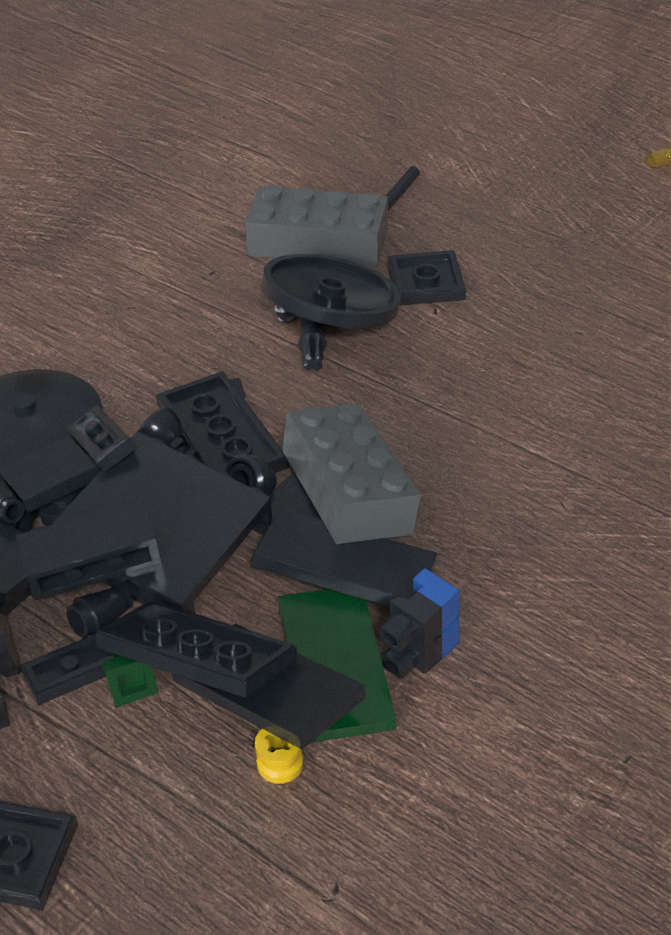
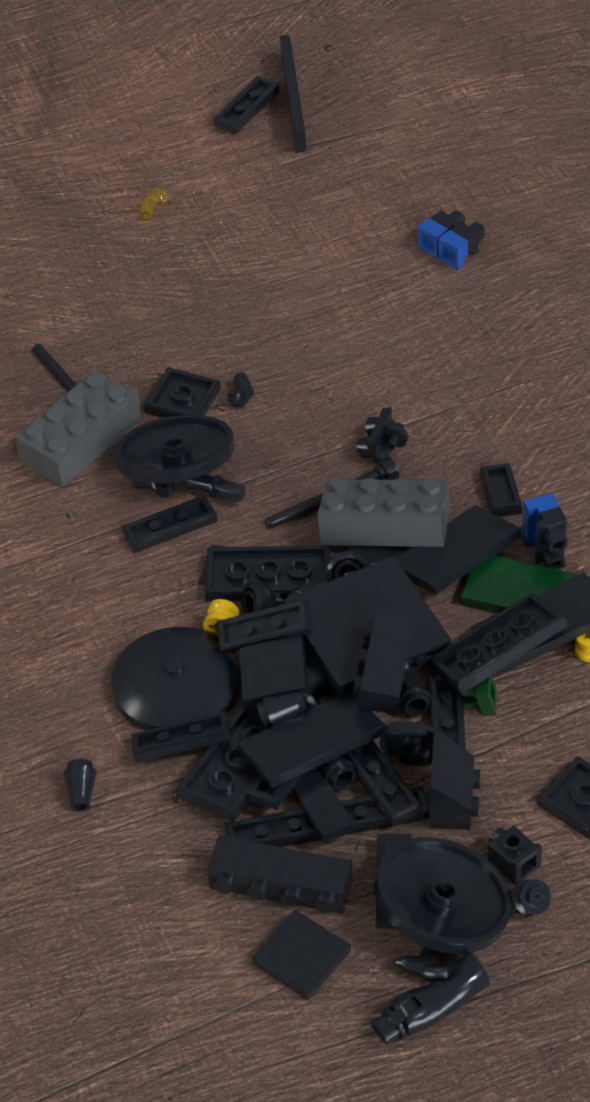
camera: 60 degrees left, 5 degrees up
none -> black tile [121,495,218,553]
none -> yellow wheel [203,599,239,638]
none -> black arm [227,372,254,408]
none -> black piece [265,457,400,528]
none -> black hips [356,407,409,466]
none -> black tile [480,463,523,517]

